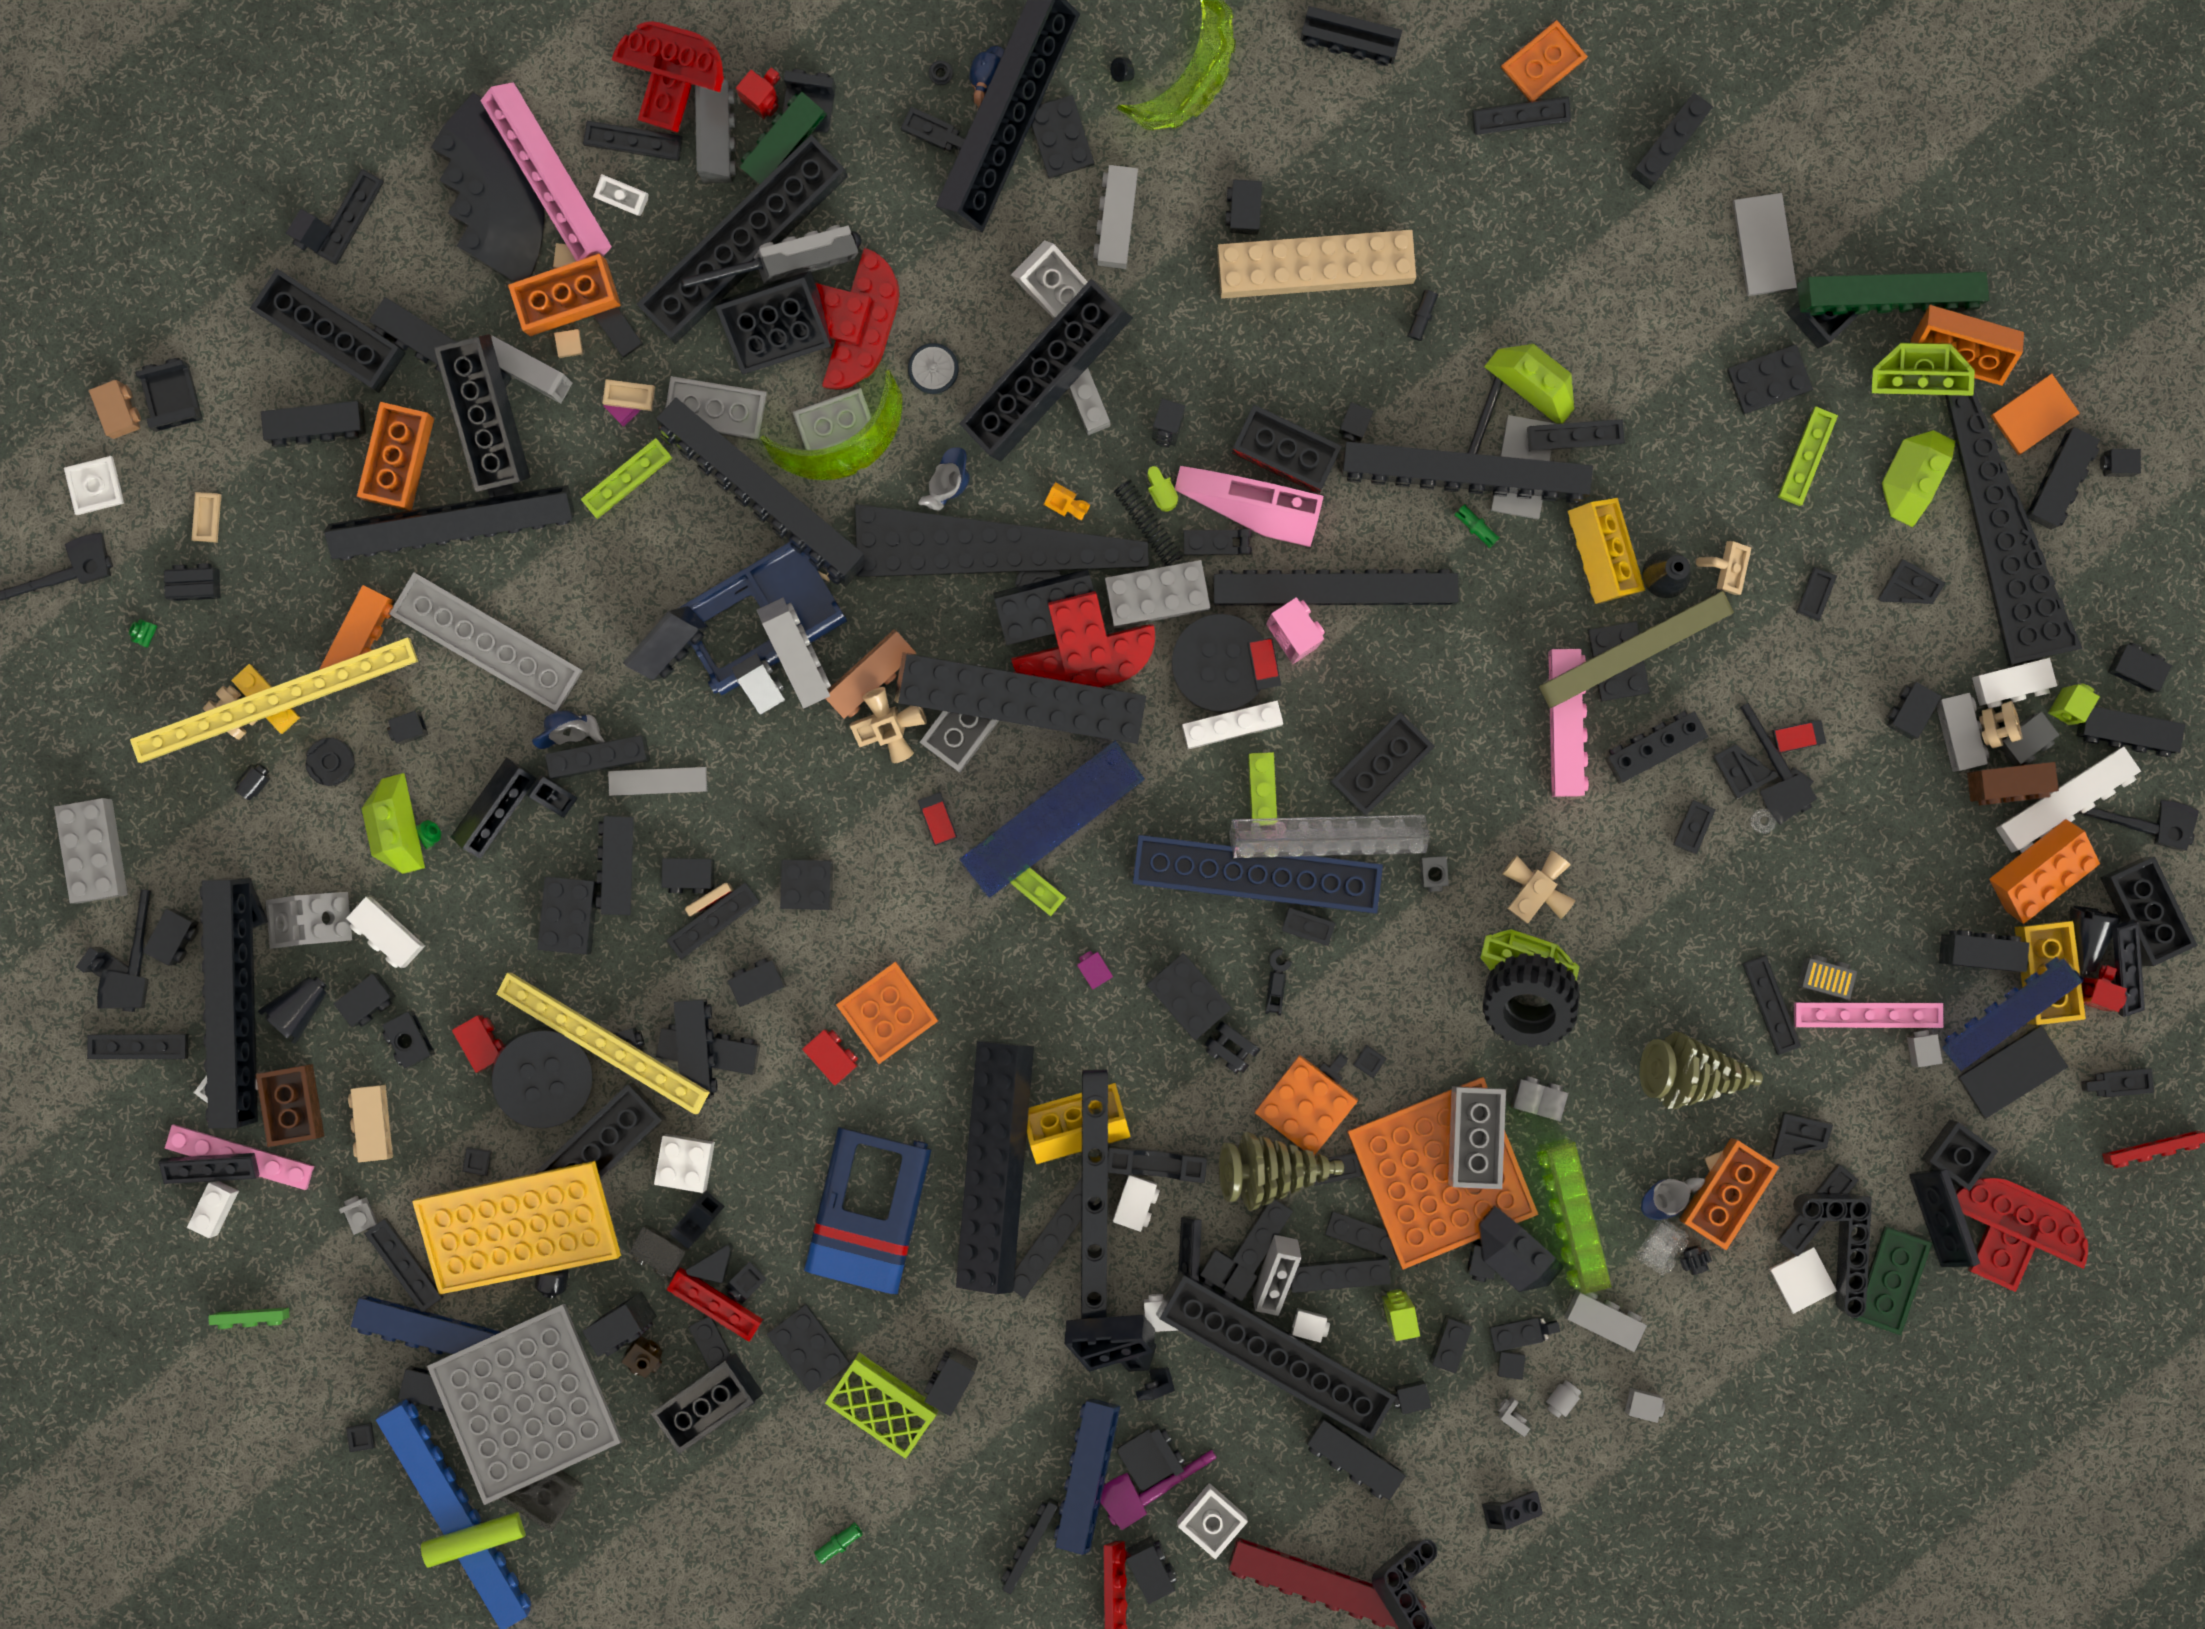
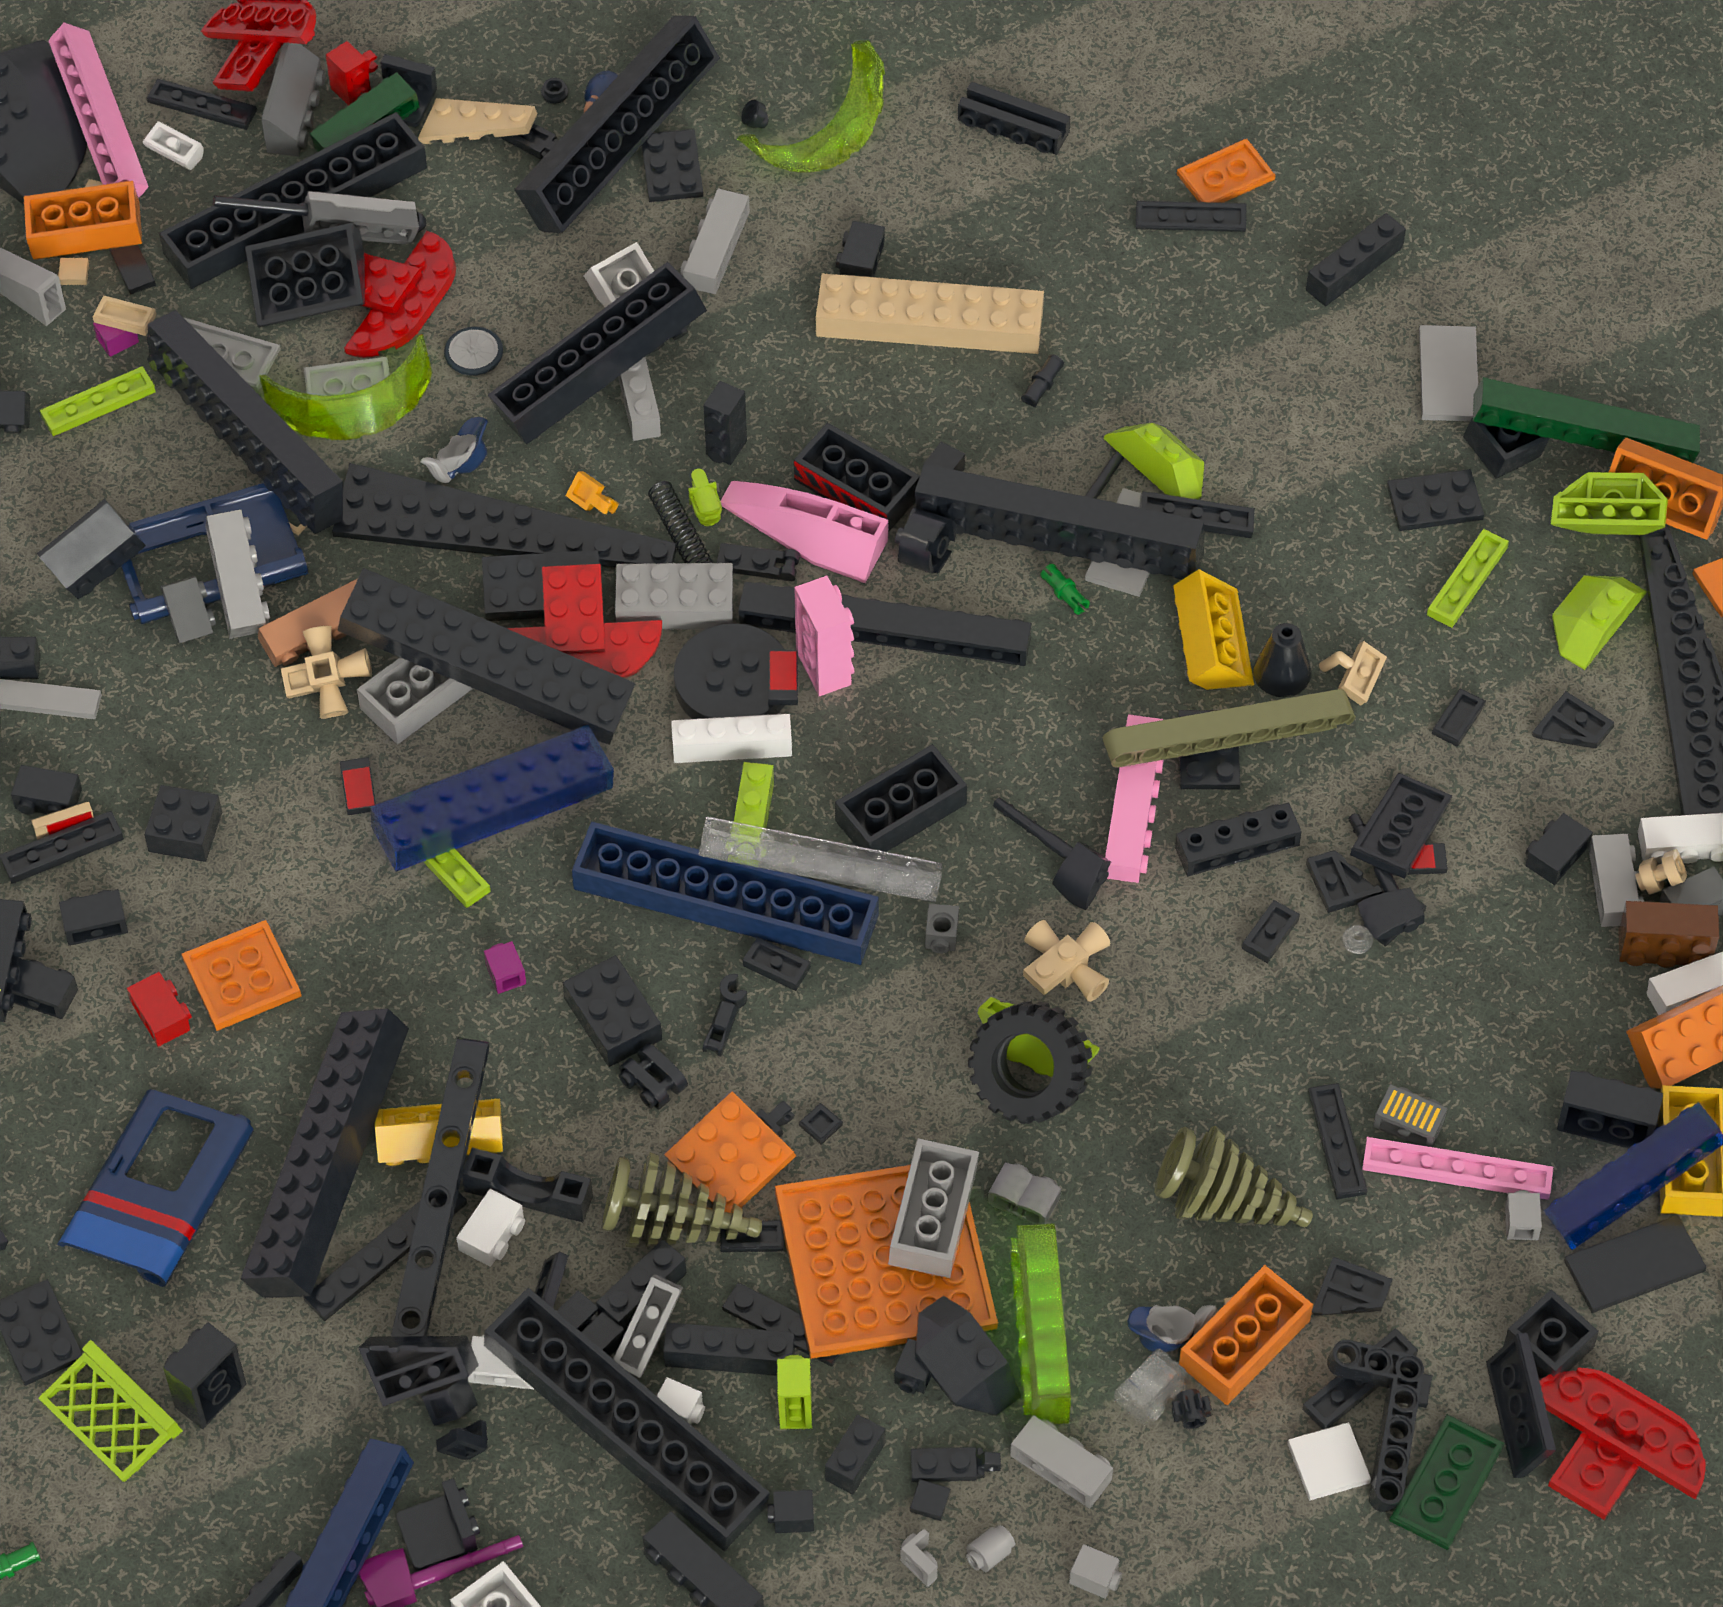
camera: 10 degrees right, 30 degrees down
none -> tan wing [418,98,537,144]
none -> black brick [895,508,956,574]
none -> black piece [993,797,1111,910]
none -> black tile [1350,773,1452,879]

